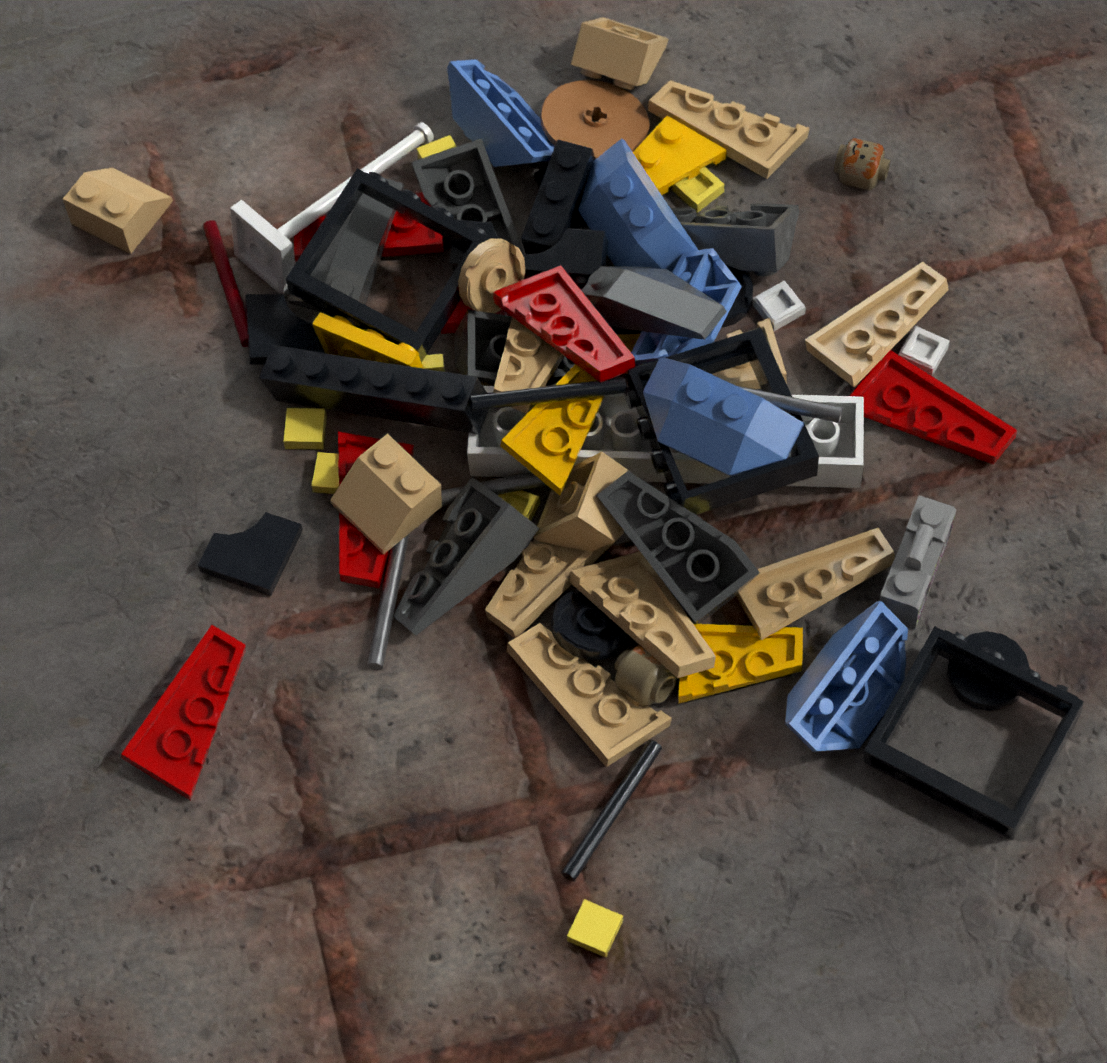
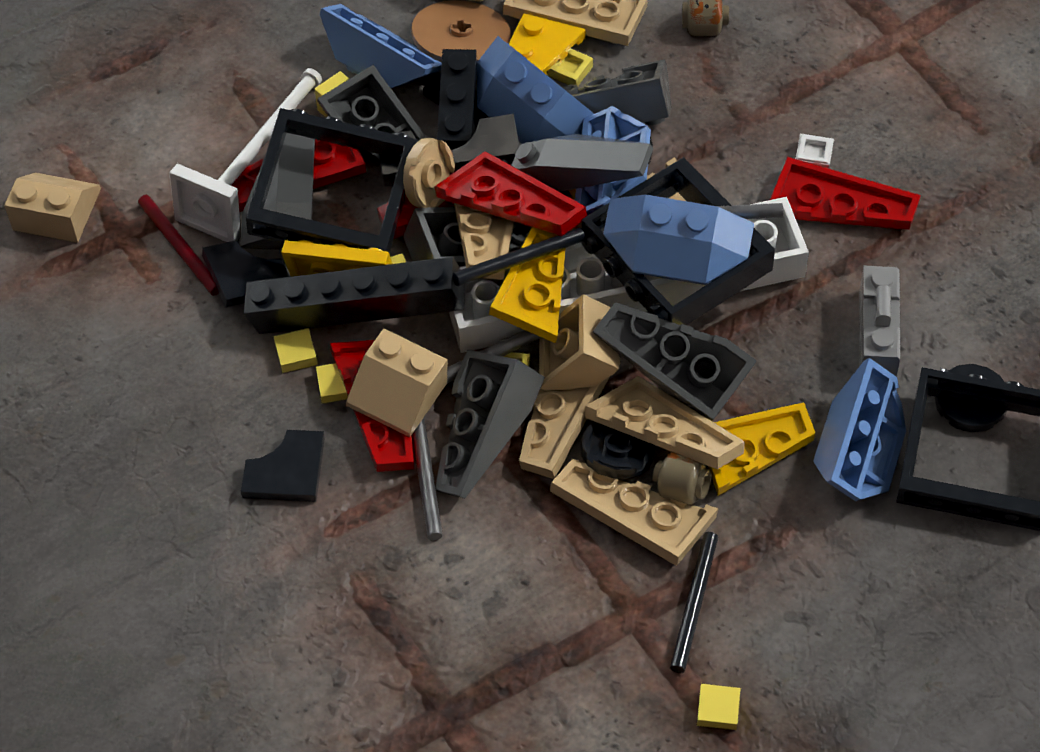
camera: 20 degrees left, 5 degrees down
red wing [121,625,246,801] -> none
tan wing [736,528,895,640] -> none
white tile [753,281,806,331] -> none
tan wing [805,262,949,387] -> none

